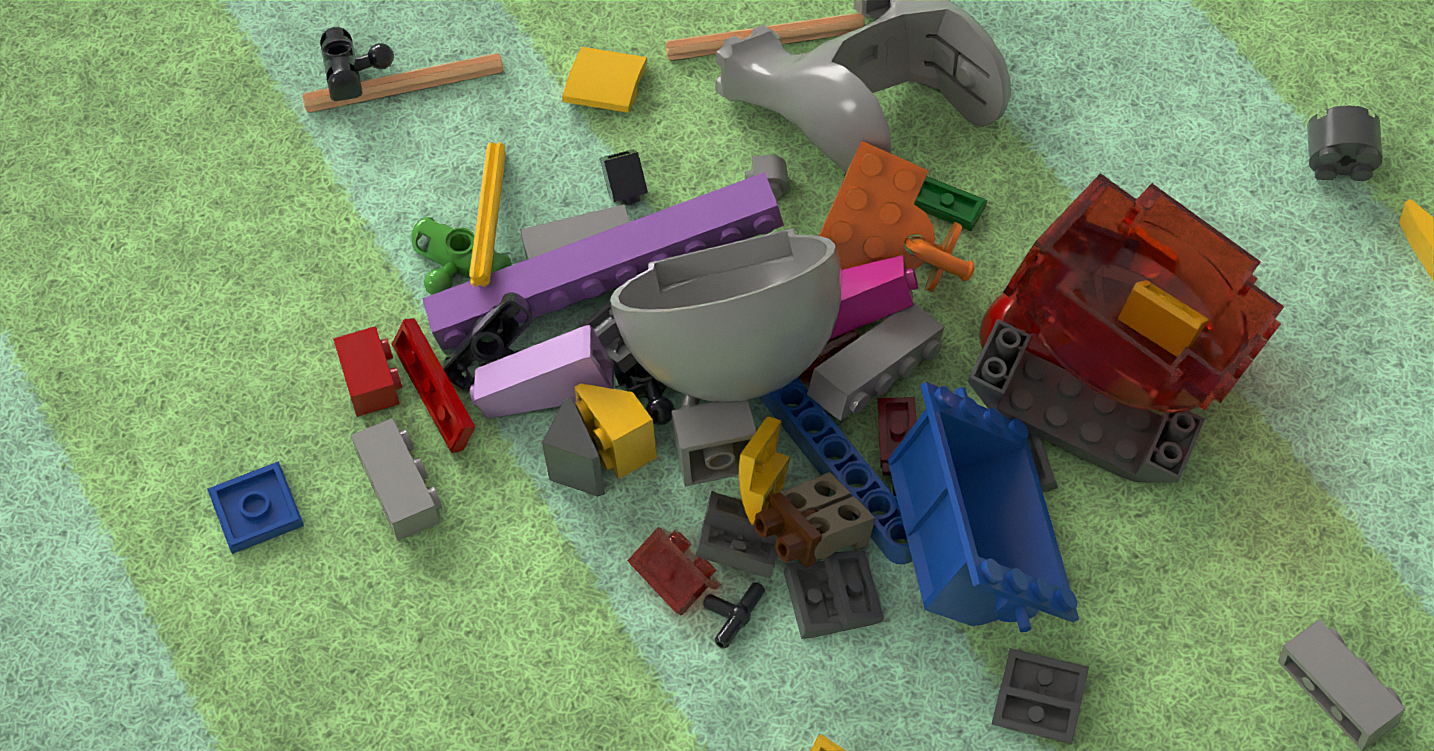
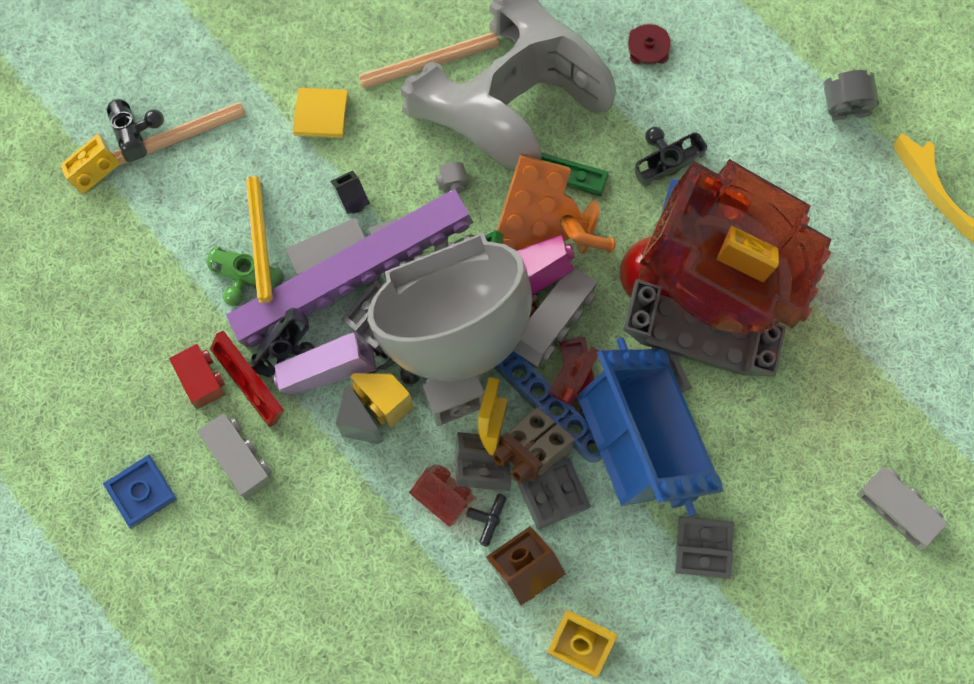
camera: 10 degrees left, 15 degrees up
none -> yellow bracket [60,134,120,194]
none -> reddish brown slope [486,526,566,606]
none -> clear red bracket [548,346,600,406]
none -> dark red piece [628,24,671,64]
none -> black piece [635,126,707,186]

